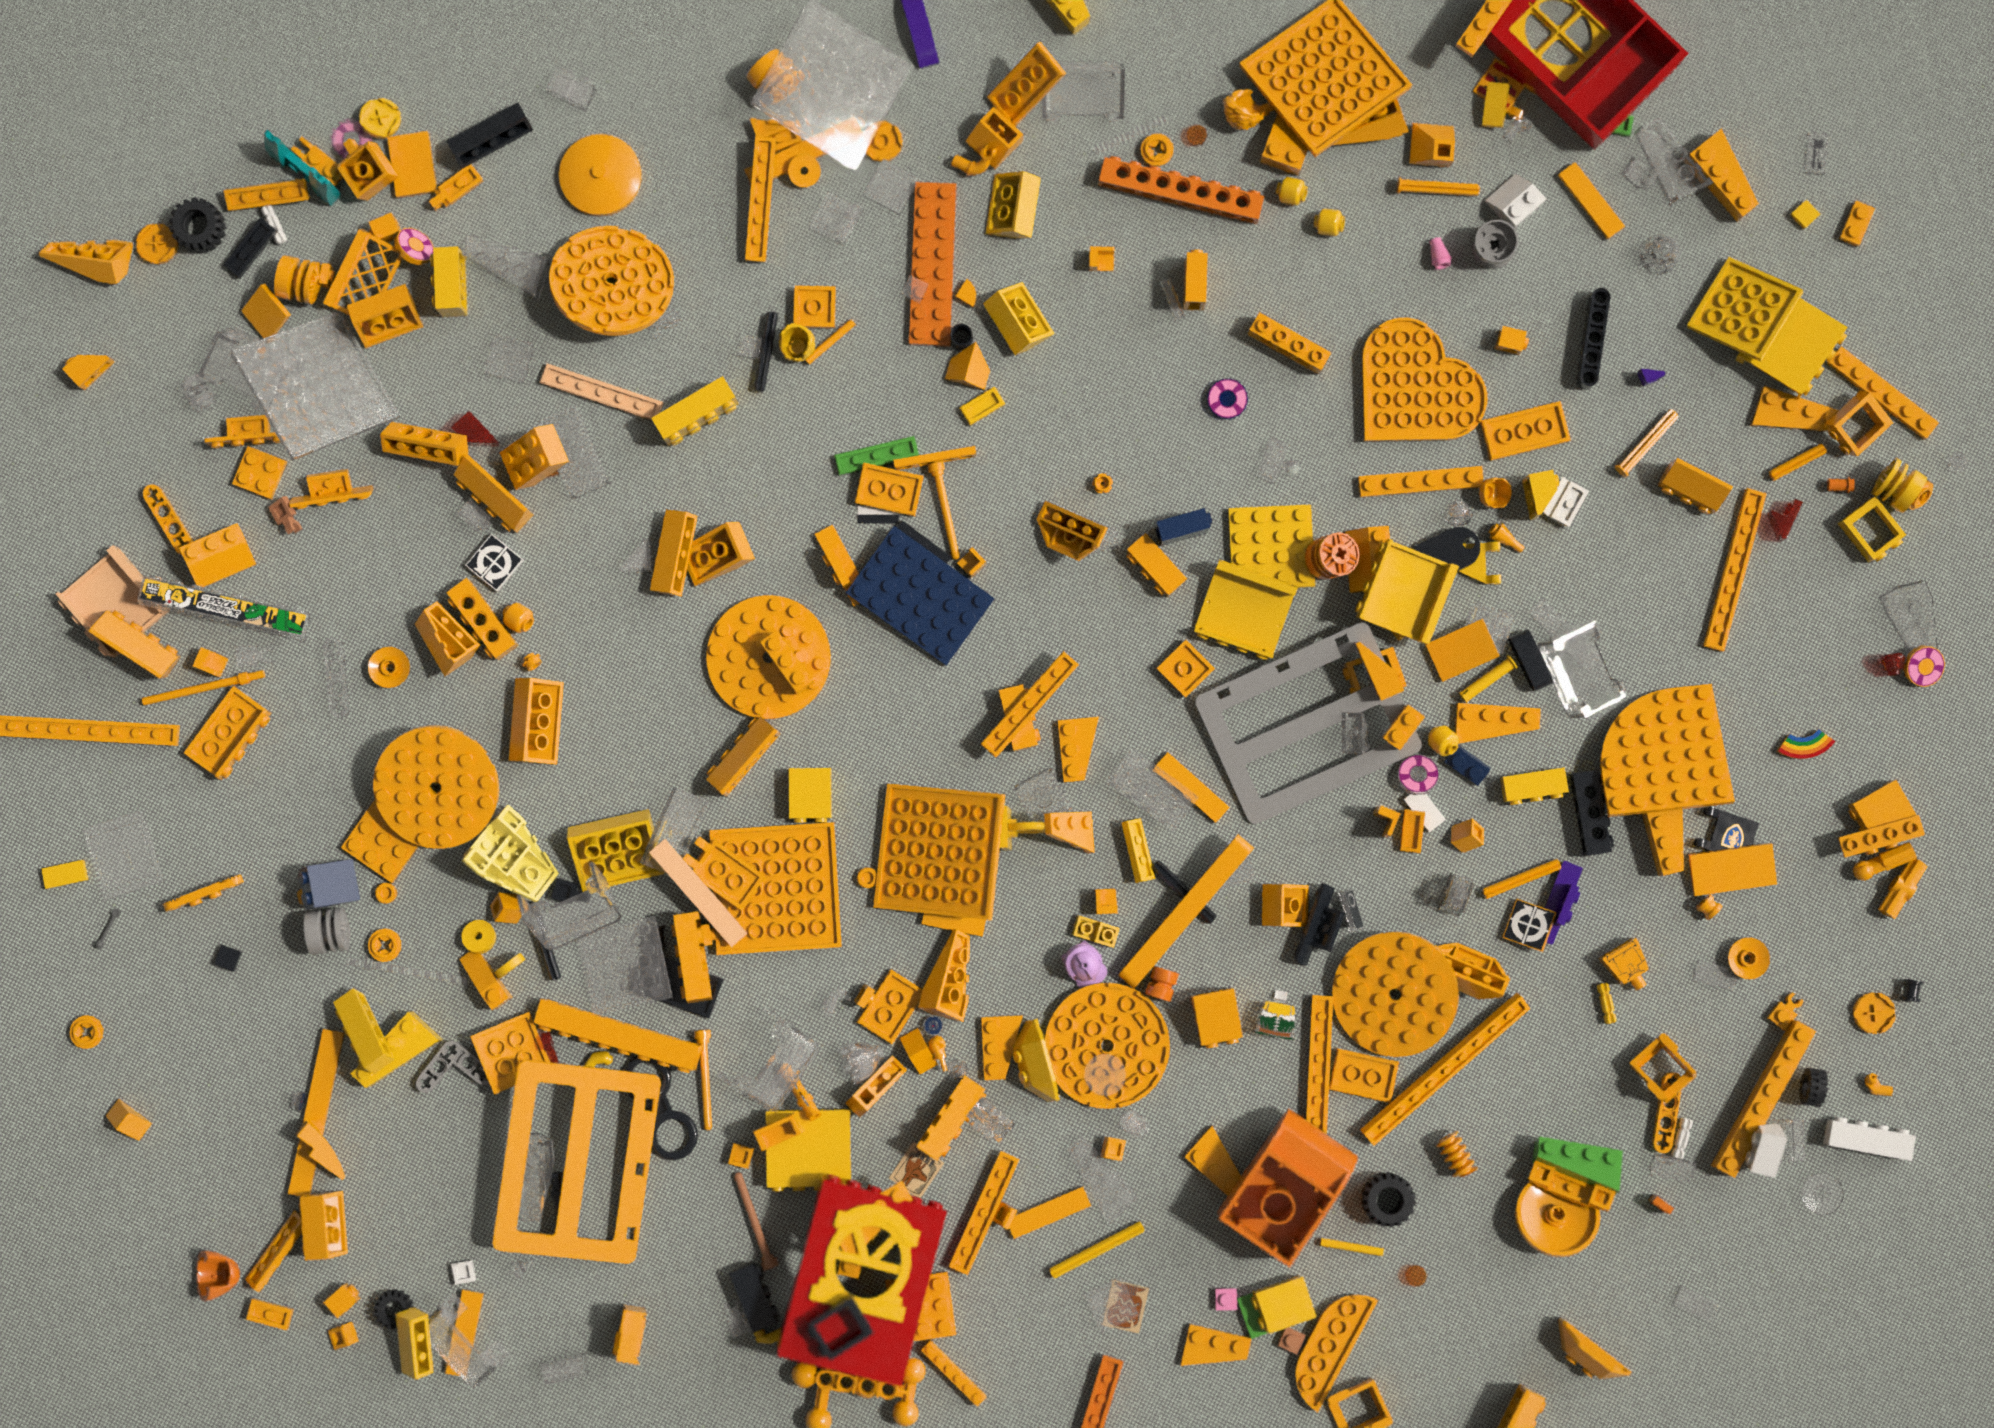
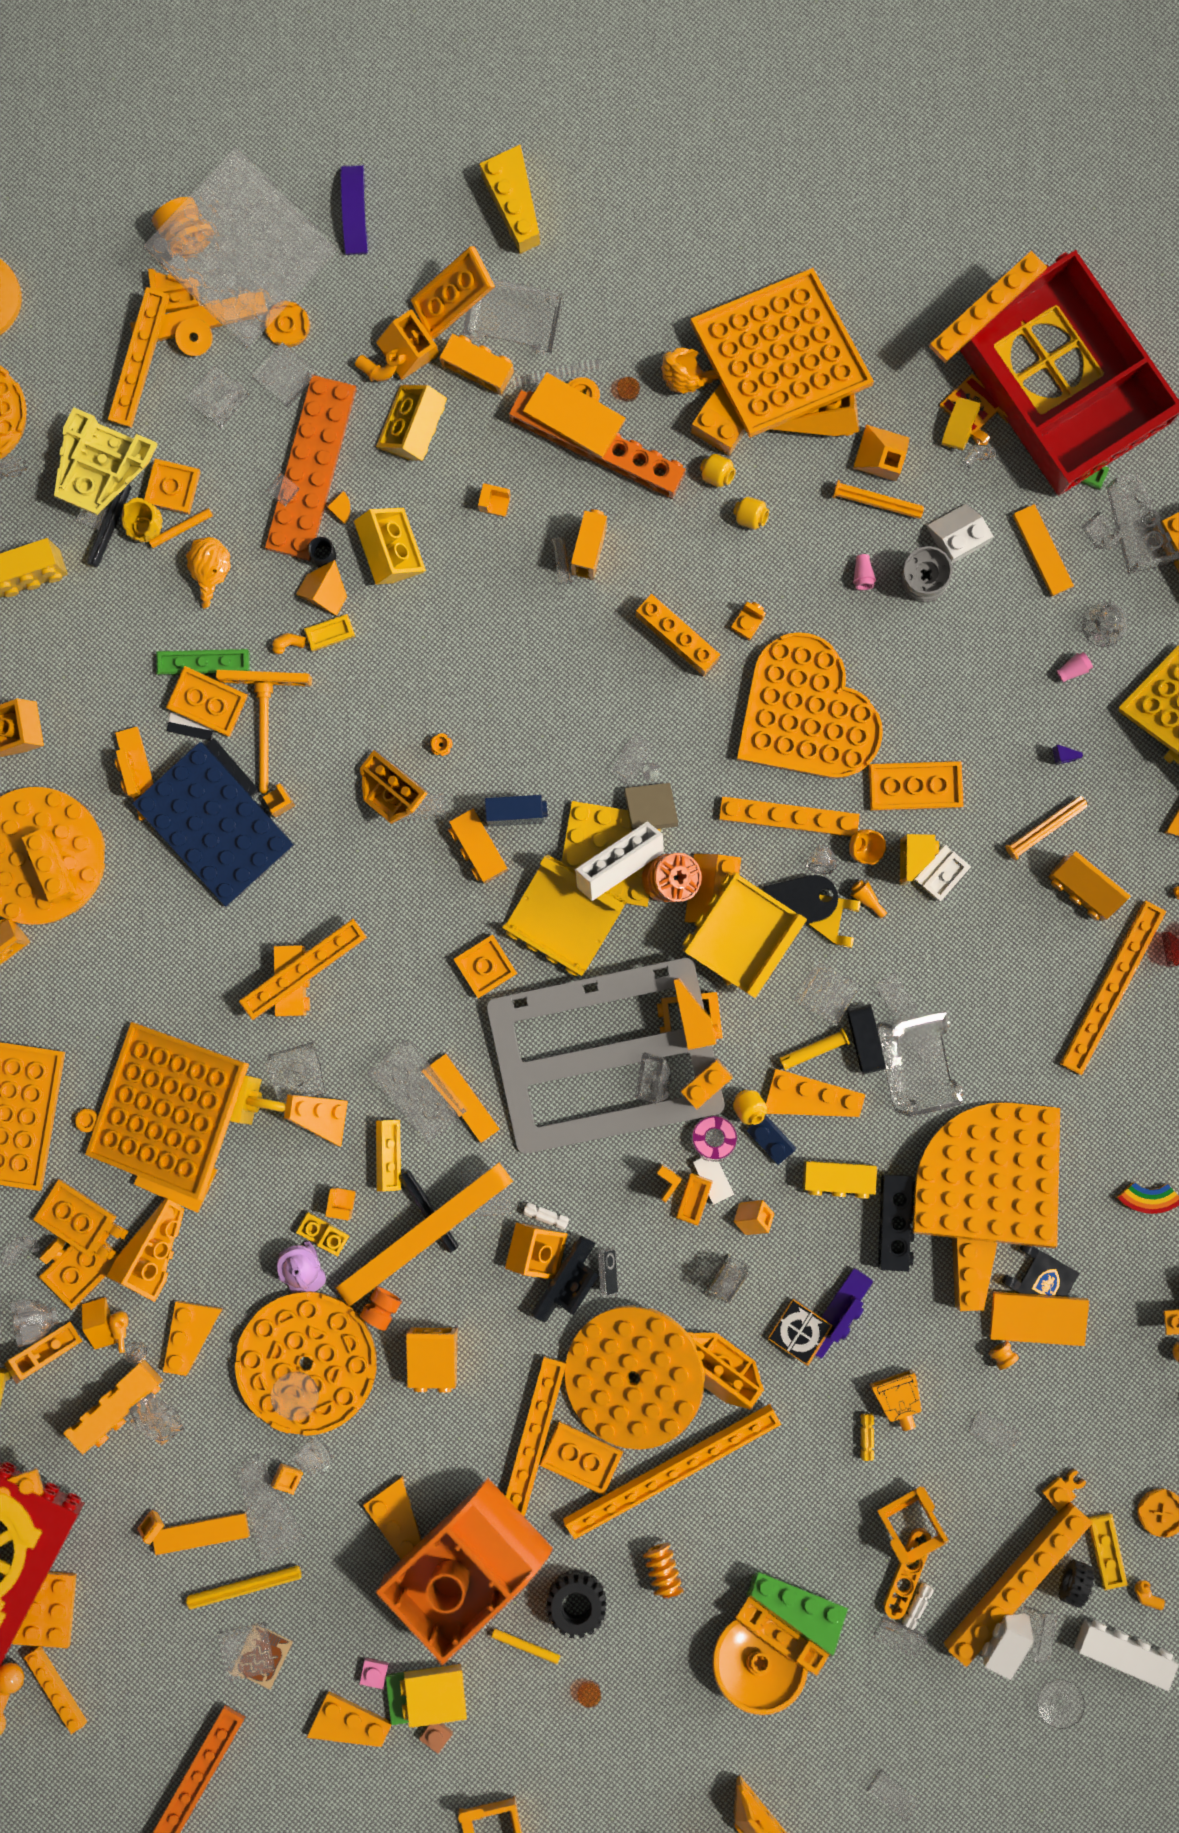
camera: 15 degrees right, 0 degrees up
yellow brick [789,768,832,823] -> none
sticker [889,1142,944,1198] -> none
dark blue tile [923,1015,944,1036] -> none
light orange plate [949,1150,1020,1275] -> none
yellow wedge [1013,1019,1060,1102] -> none
light orange wing [1058,717,1099,783] -> none
tile [1207,378,1248,420] -> none
torso [1253,990,1295,1040] -> none
light orange plate [1295,1294,1378,1412] -> none
light orange tile [1425,619,1500,682] -> none
light orange axle [1482,859,1561,899] -> none
light orange brick [1495,326,1529,355] -> none
black beam [1576,288,1611,390] -> none
orange tile [1649,1194,1674,1214] -> none
light orange dish [1728,937,1770,979] -> none
none -> light orange tile [33,1179,129,1260]
none -> light yellow wedge [54,407,158,515]
none -> light orange hair [186,537,231,608]
none -> light orange arm [272,633,306,654]
none -> light orange brick [440,333,514,395]
none -> light orange tile [523,372,626,459]
none -> white axle [524,1203,569,1229]
none -> white brick [575,821,664,901]
none -> dark tan tile [624,783,678,831]
none -> light orange bracket [731,601,766,641]
none -> bright pink cone [1056,652,1093,683]
none -> yellow tile [1088,1513,1128,1590]

